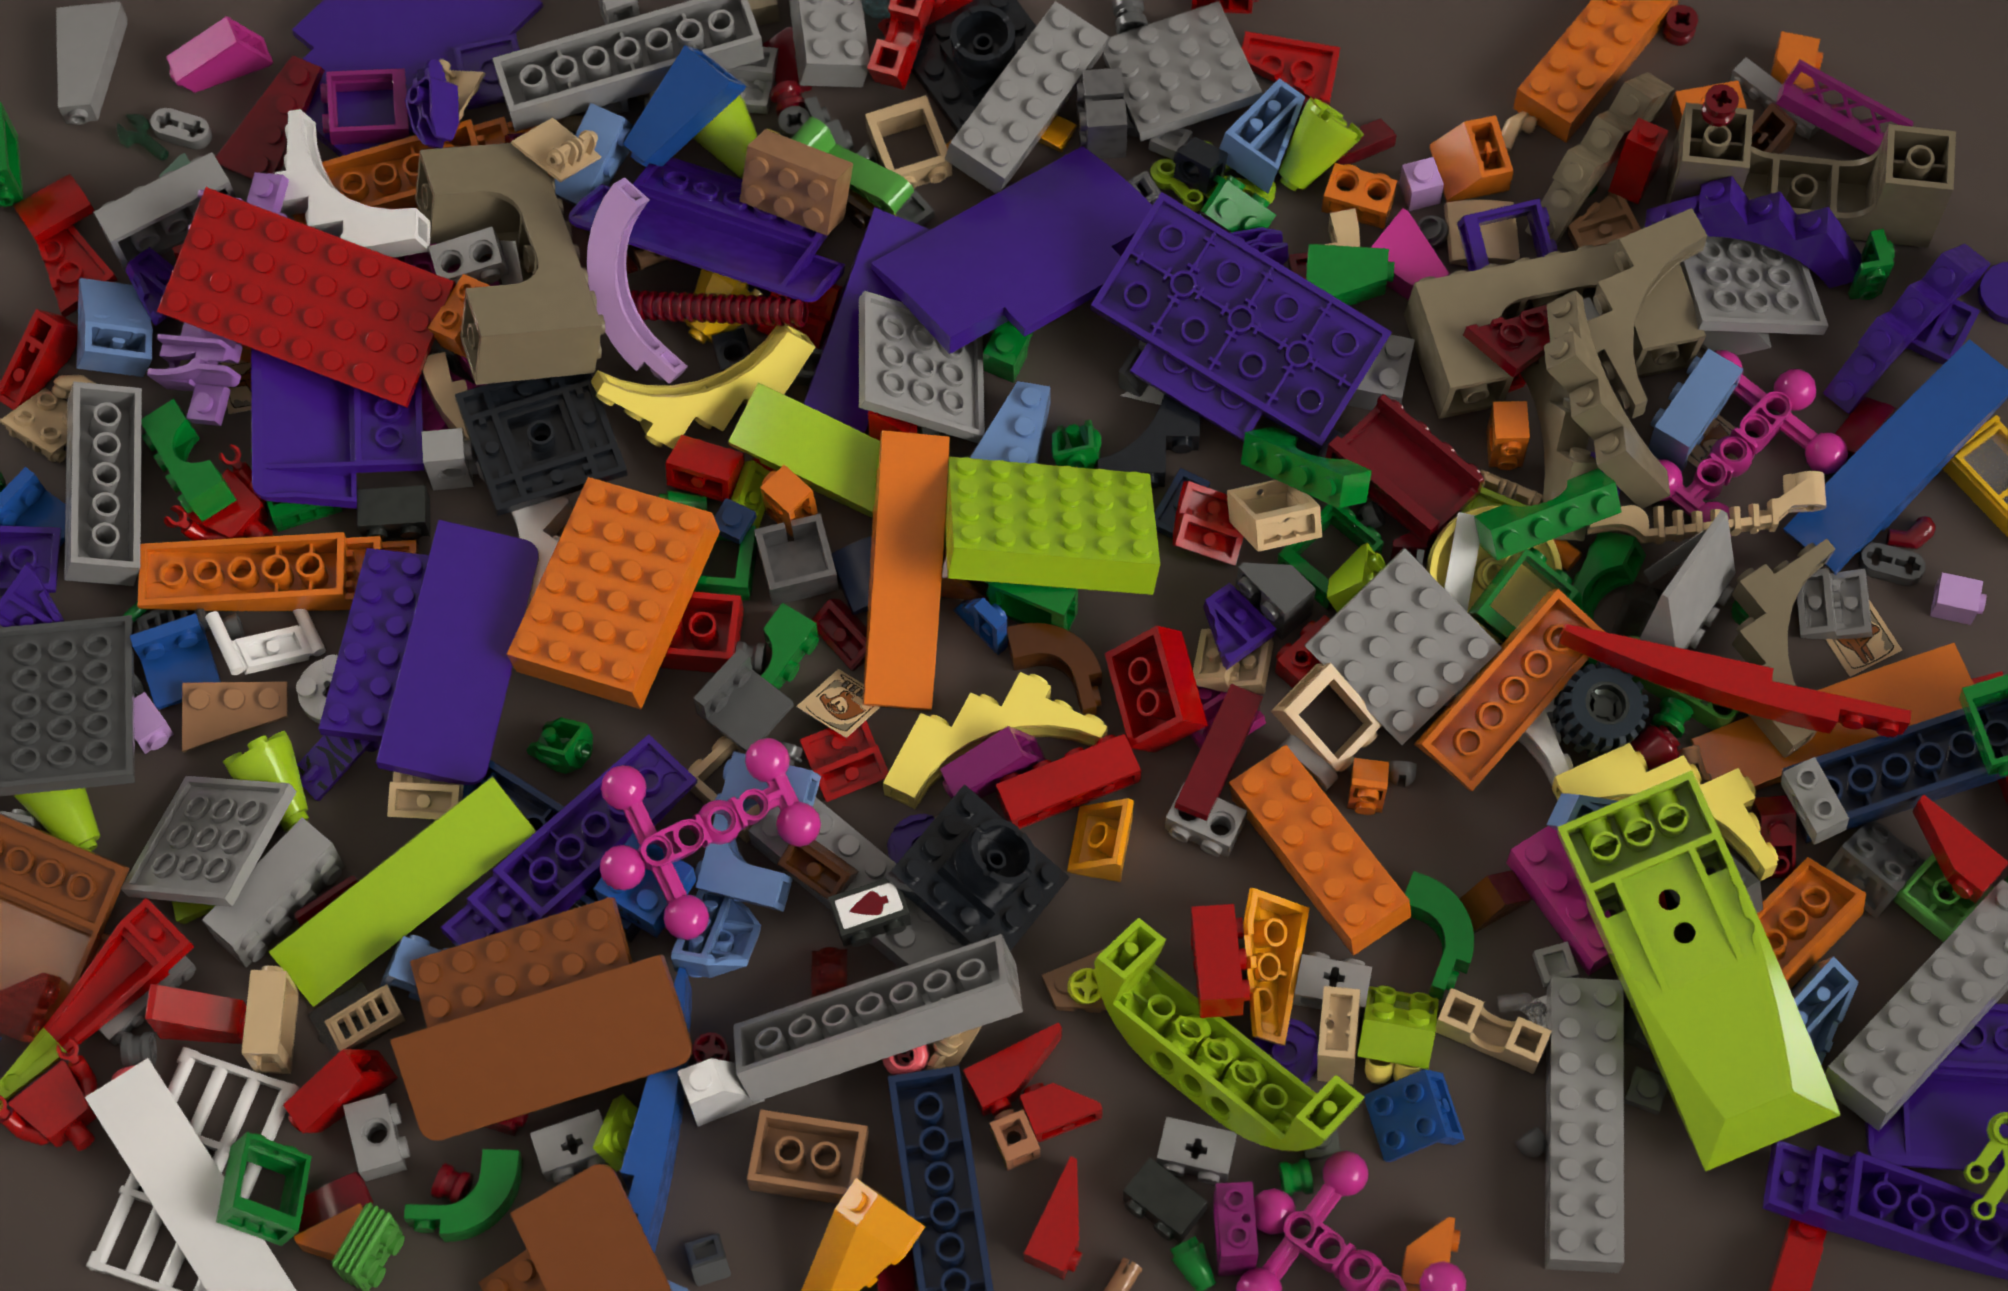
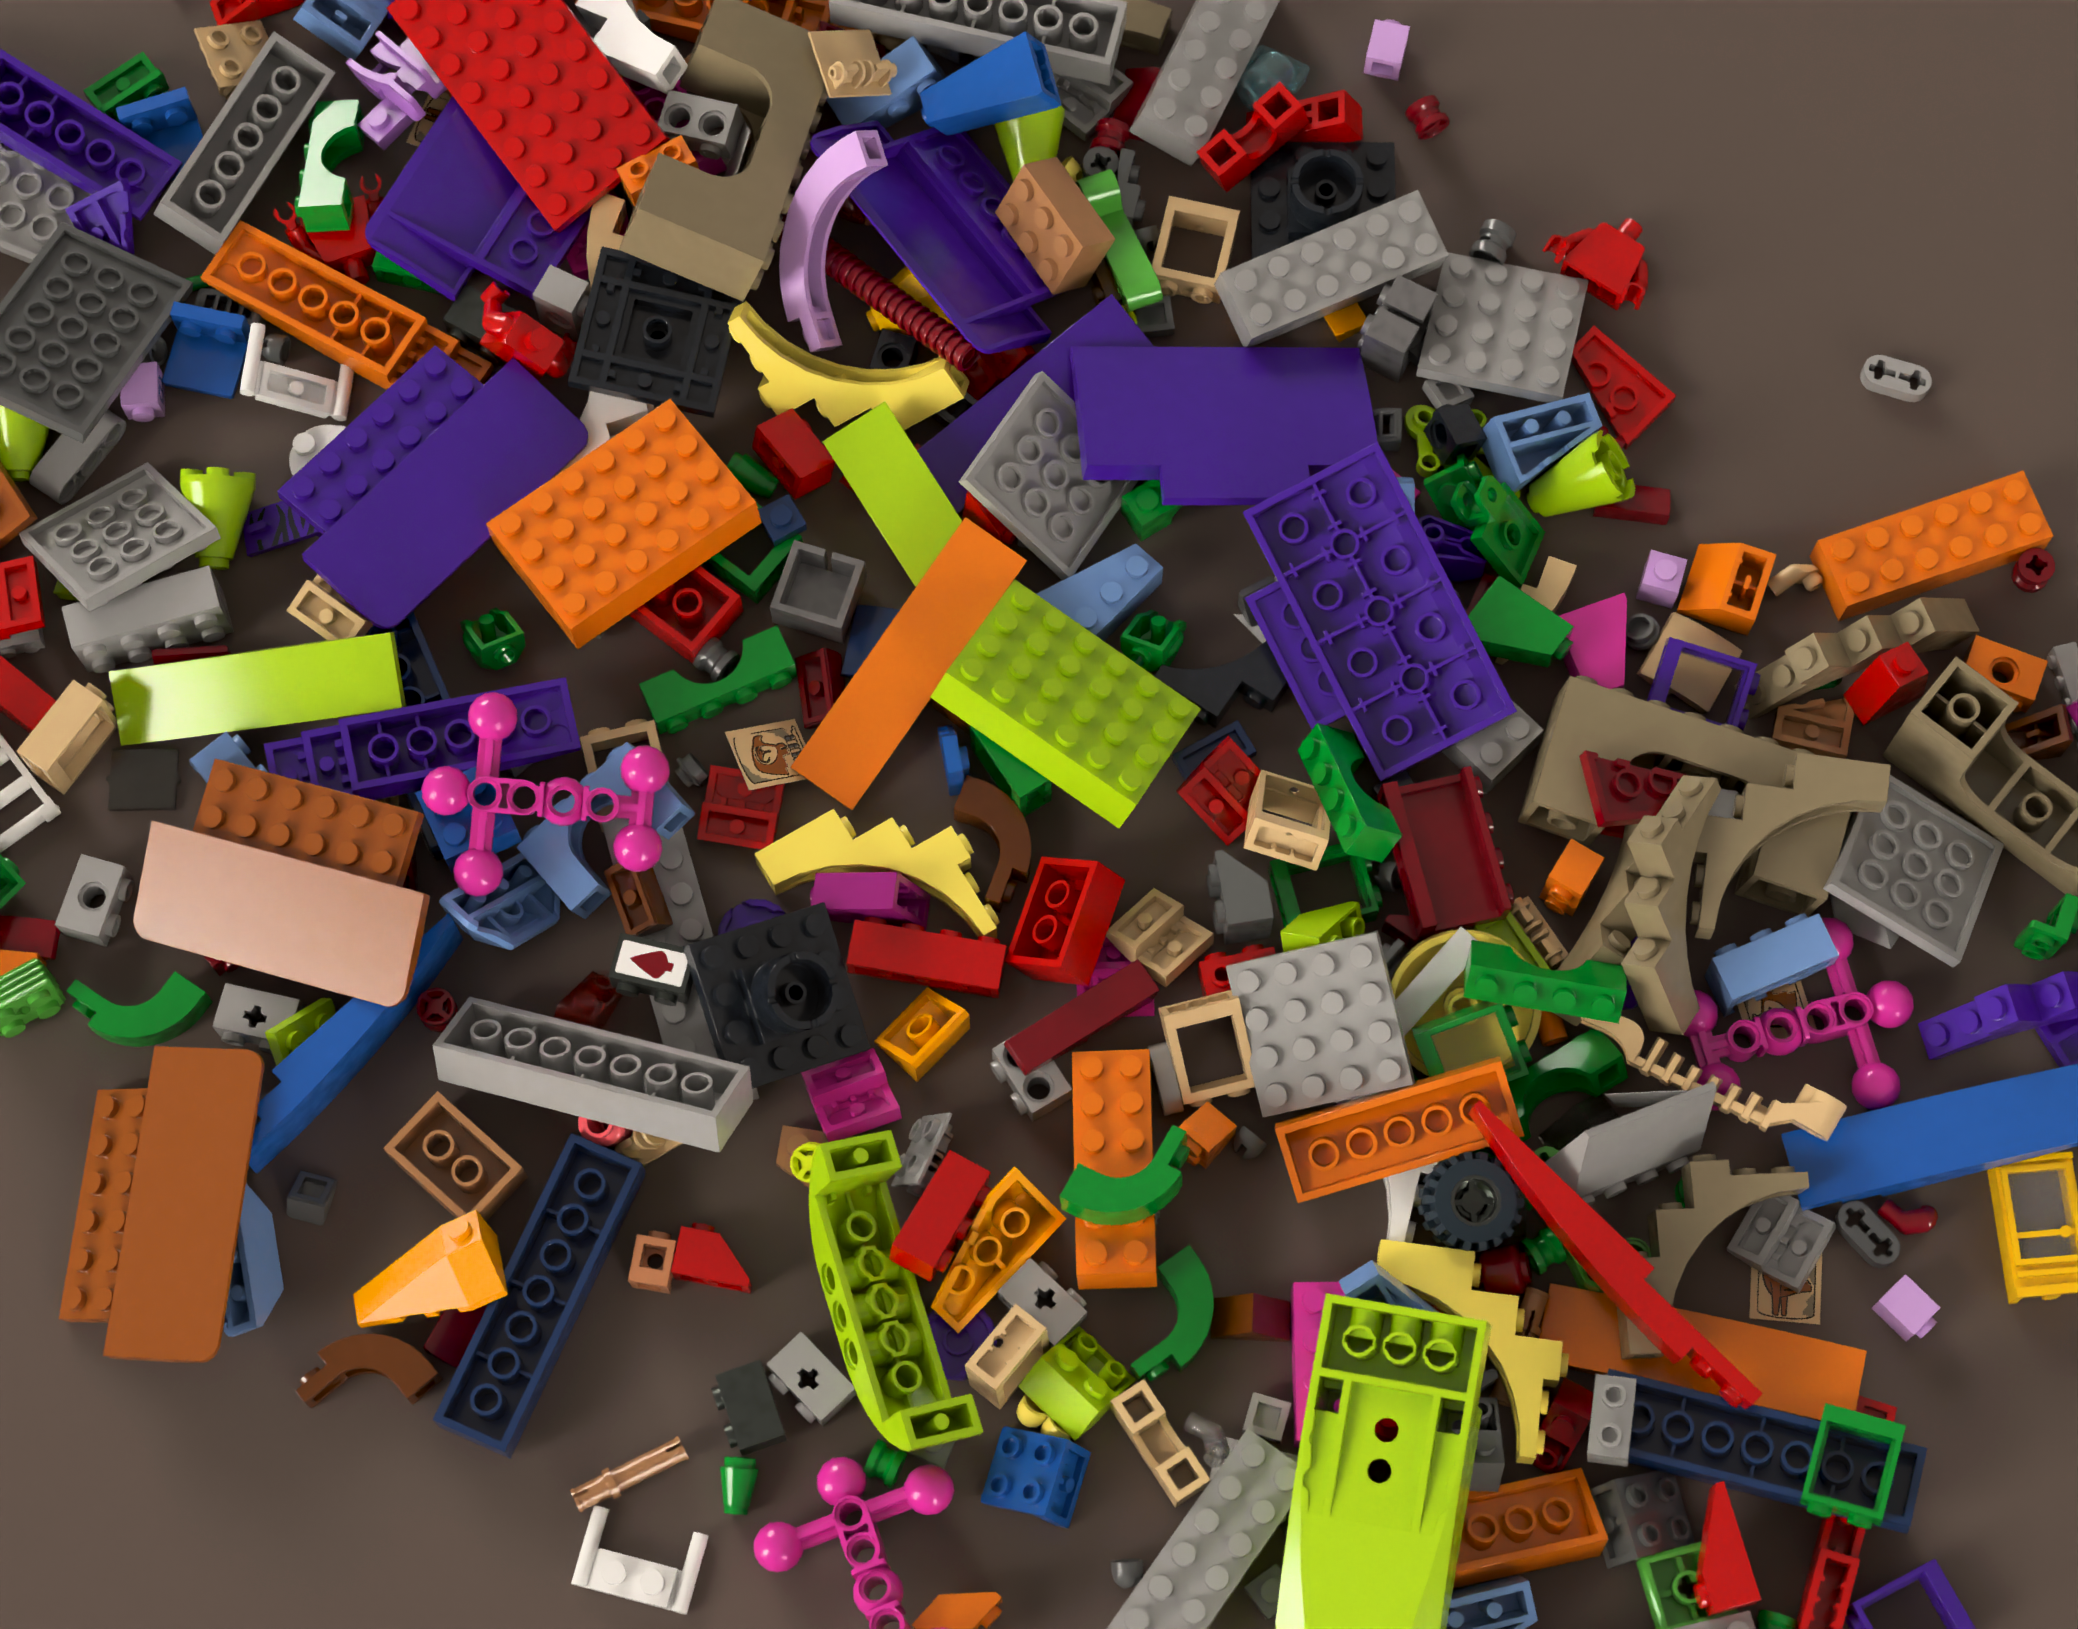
camera: 30 degrees right, 5 degrees up
tan arm [52,375,97,399] -> none
medium nougat wing [182,682,288,753] -> none
red slope [283,1049,398,1133] -> none
tan slope [325,984,405,1051] -> none
dark red wheel [431,1163,473,1204] -> none
white slope [677,1058,765,1127] -> none
dark grey bracket [693,648,794,752] -> none
lime plate [731,460,770,529] -> none
orange brick [760,465,818,537] -> none
red slope [963,1022,1062,1117] -> none
red slope [1024,1156,1083,1280] -> none
dark purple wing [1203,583,1277,669] -> none
magenta window [1212,1182,1258,1277] -> none
orange brick [1321,163,1398,229] -> none
dark purple arch [1645,176,1862,288] -> none
dark red wheel [1701,84,1739,127] -> none
dark red slope [1835,397,1896,461] -> none
none -> light grey beam [29,409,126,505]
none -> red torso [479,281,577,381]
none -> dark pink slope [801,1048,902,1142]
none -> light grey hinge [891,1112,953,1197]
none -> green arch [1059,1125,1190,1225]
none -> green plate [1451,475,1545,588]

